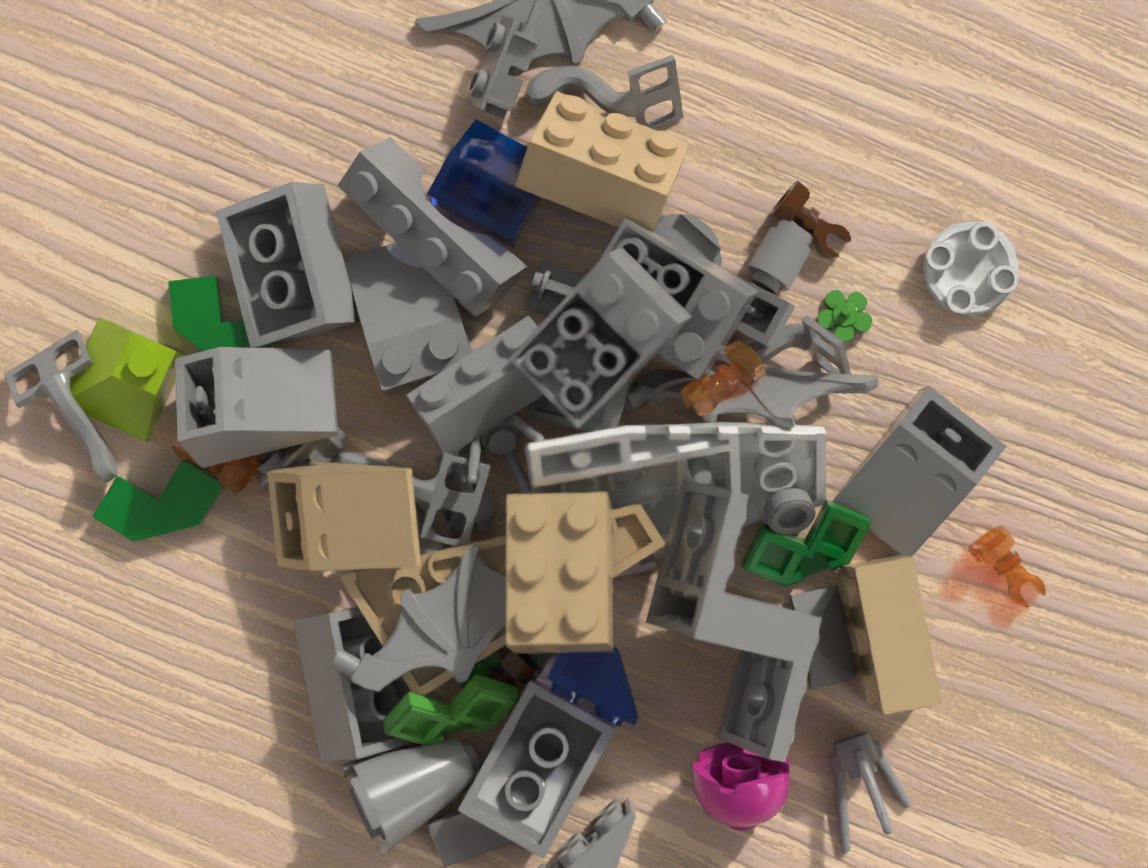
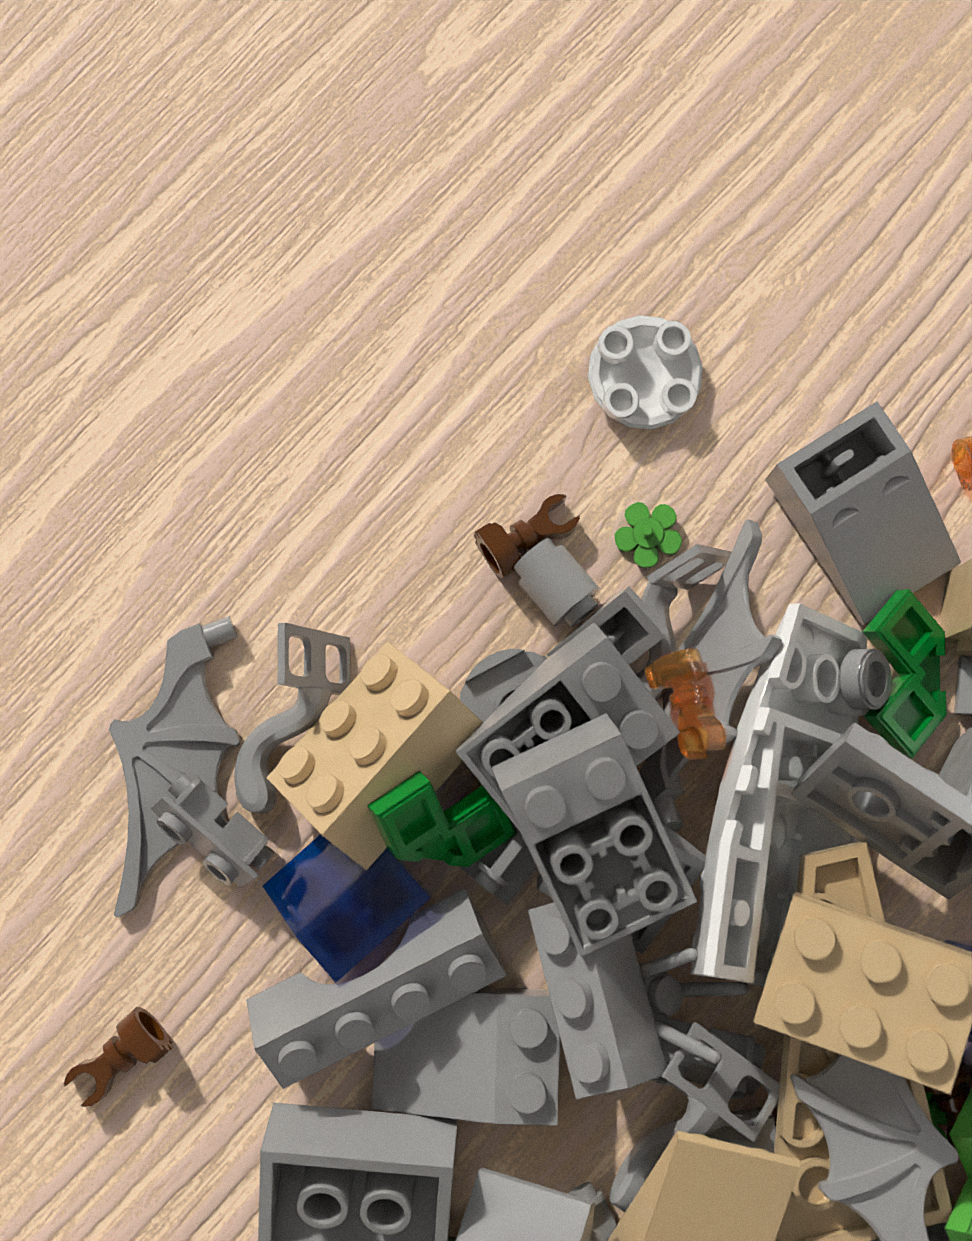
camera: 70 degrees left, 5 degrees down
none -> reddish brown piece [64,1007,174,1107]
none -> green tile [367,771,517,867]

